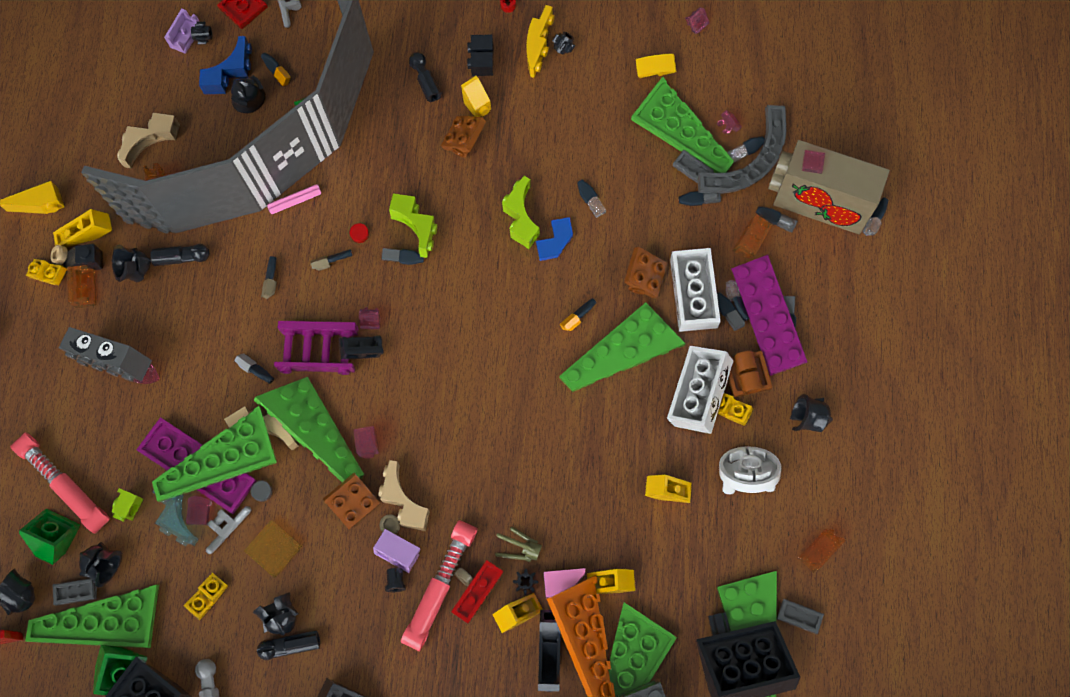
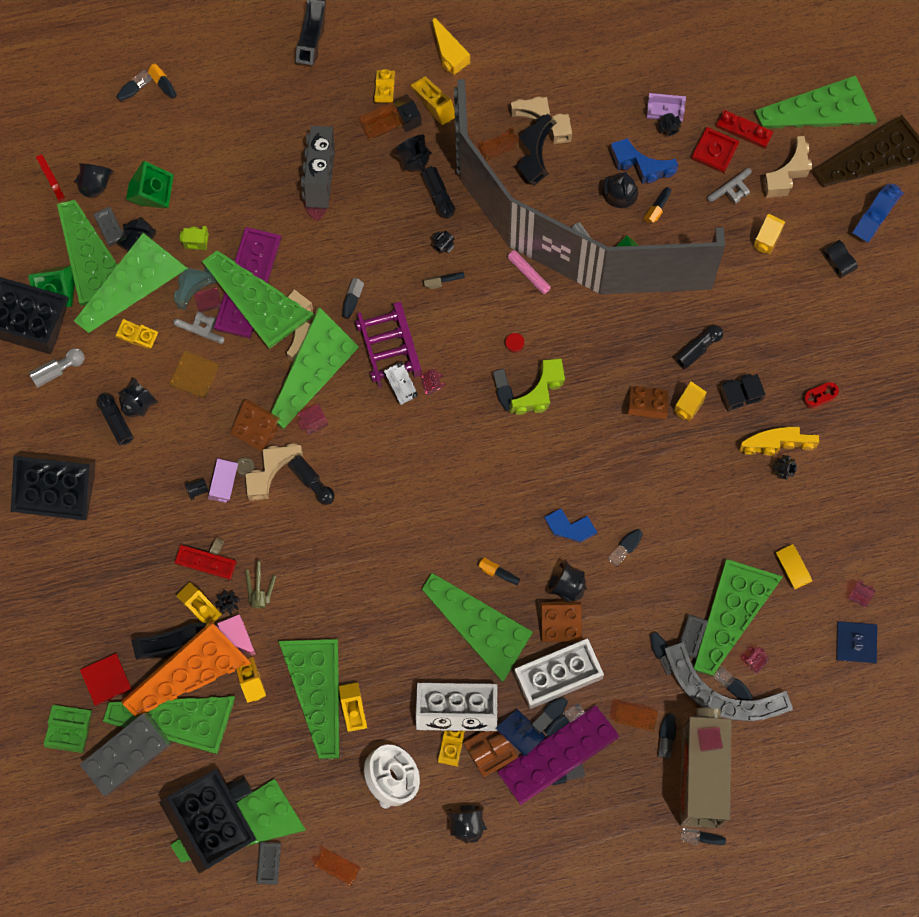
camera: 70 degrees right, 0 degrees up
coral piece [10,432,110,534] -> none
tan tile [51,245,68,265] -> none
dark grey tile [251,481,272,502] -> none
piece [311,249,353,271] -> none
coral piece [401,520,478,652] -> none
lime arch [502,176,540,249] -> none
none -> bright green wing [74,233,188,333]
none -> bright green wing [279,639,340,759]
none -> black piece [288,455,335,505]
none -> black gear [432,231,454,254]
none -> dark blue piece [496,709,546,756]
none -> black arch [517,113,557,185]
none -> black helmet [547,560,587,602]
none -> dark blue piece [837,621,877,664]

